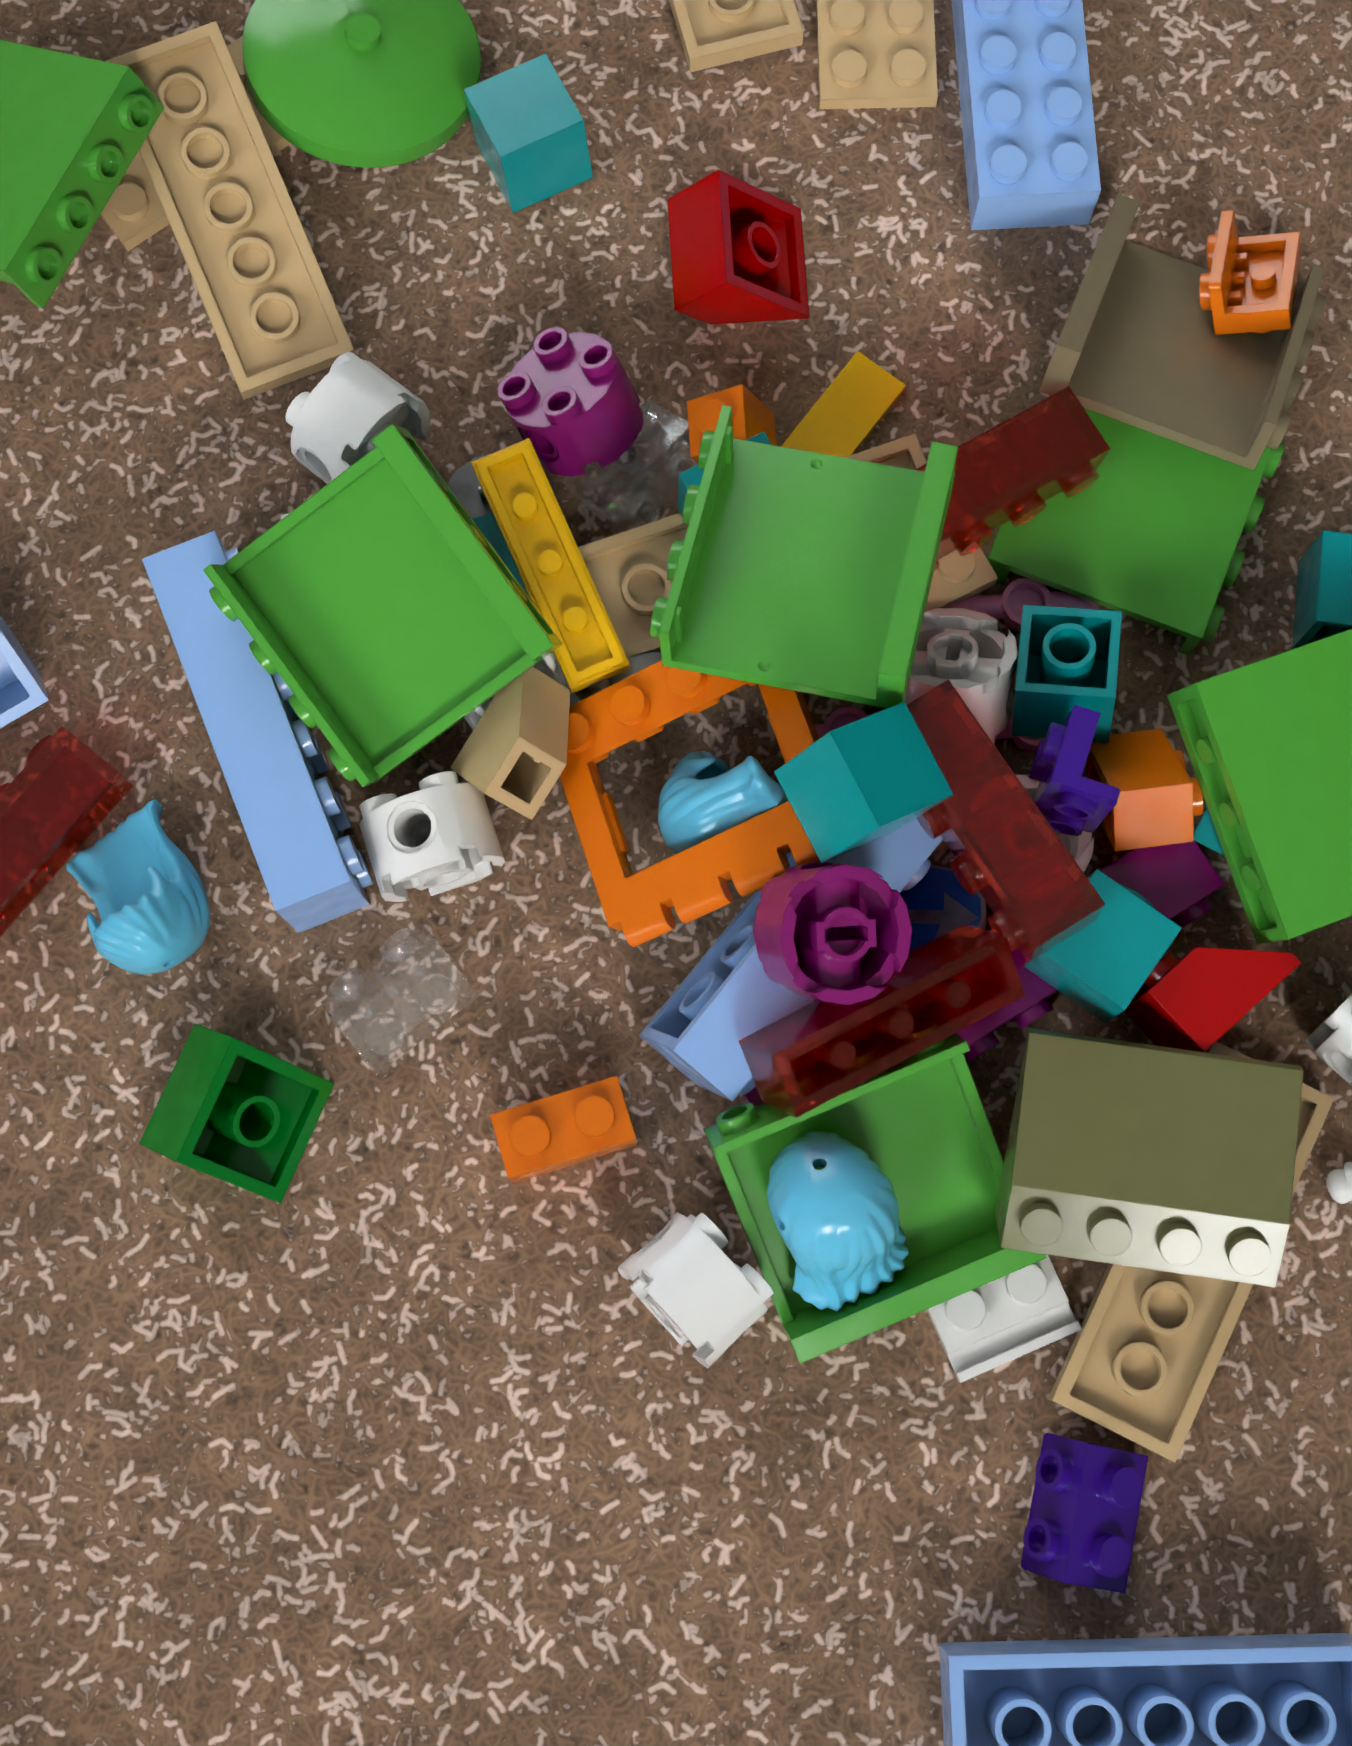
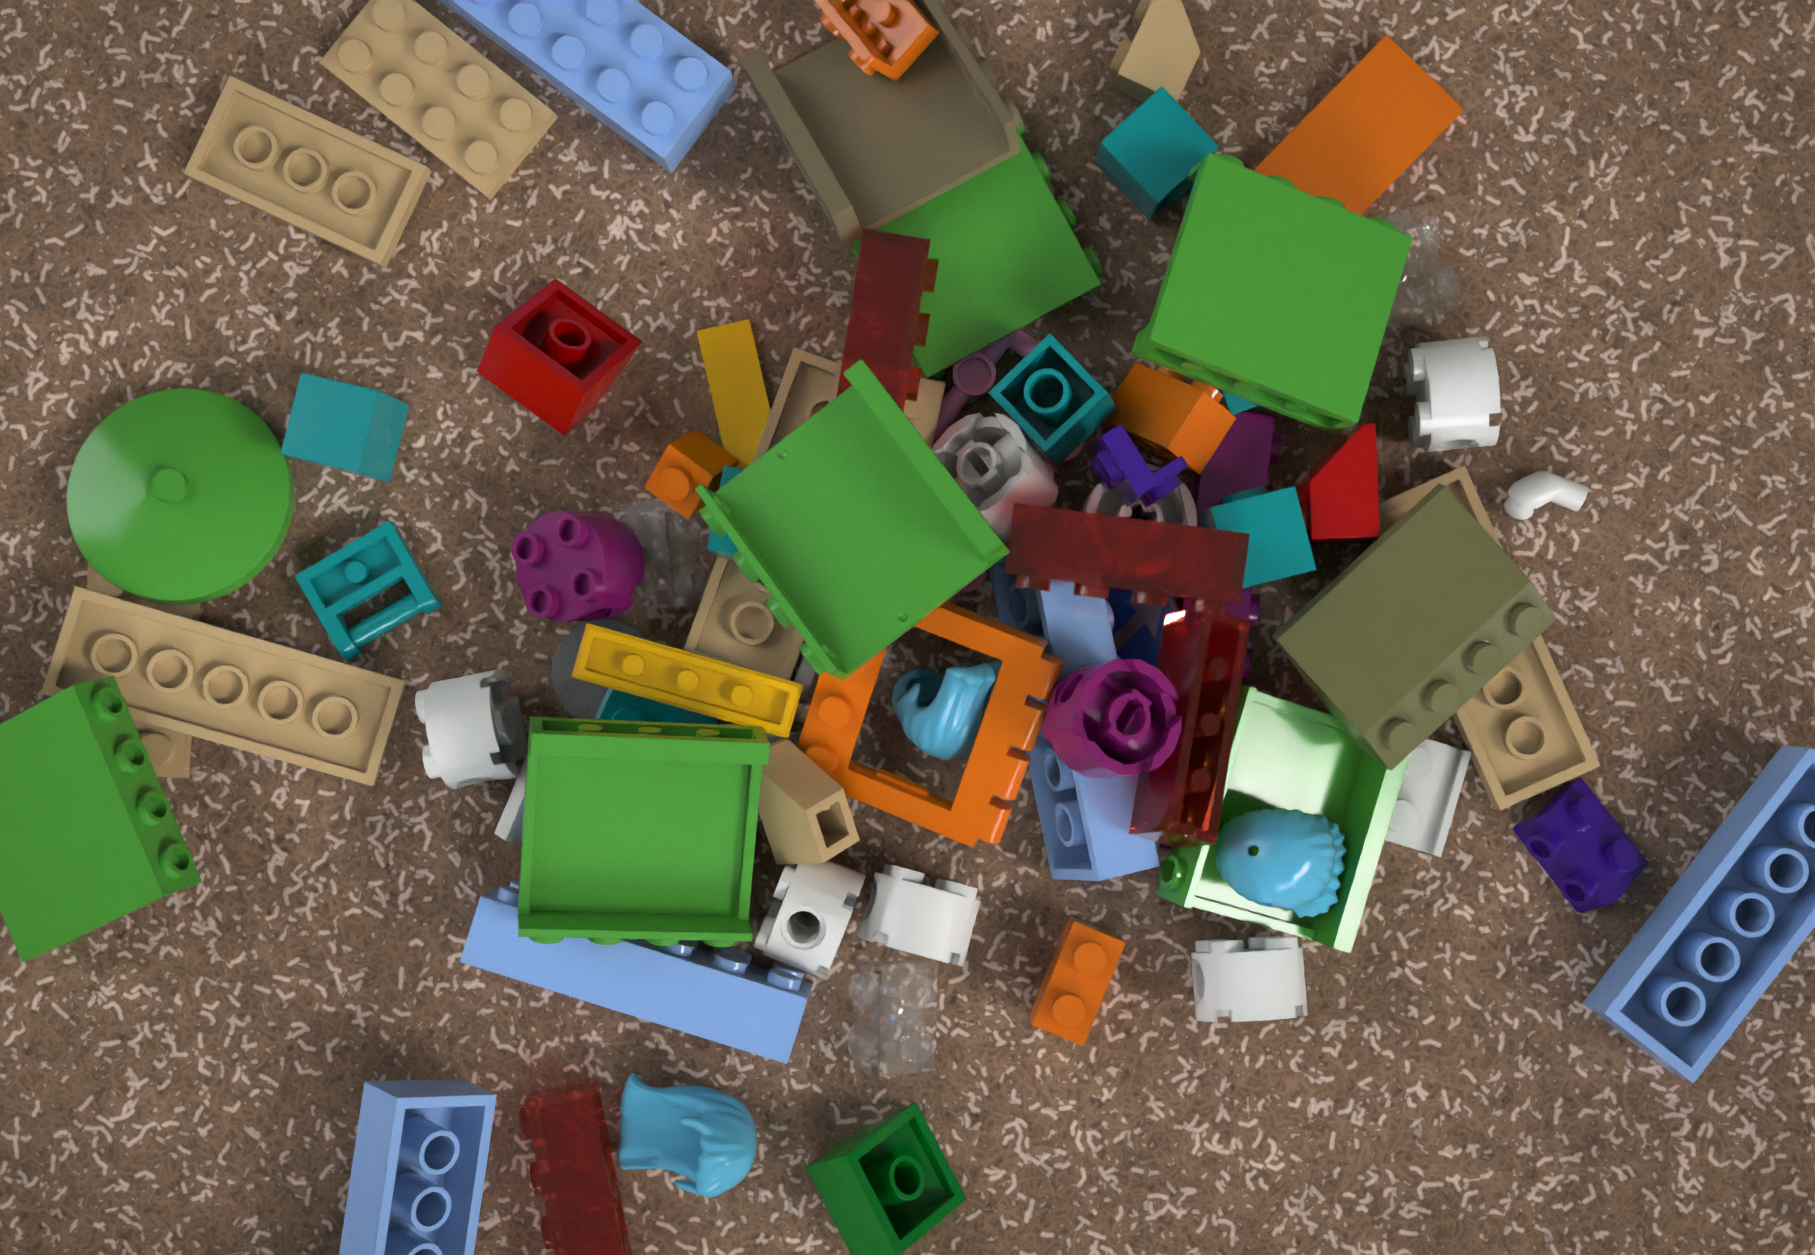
camera: 50 degrees left, 10 degrees up
teal head [774,702,954,864] -> none
none -> teal plate [295,521,443,661]
none -> white brick [857,864,981,967]

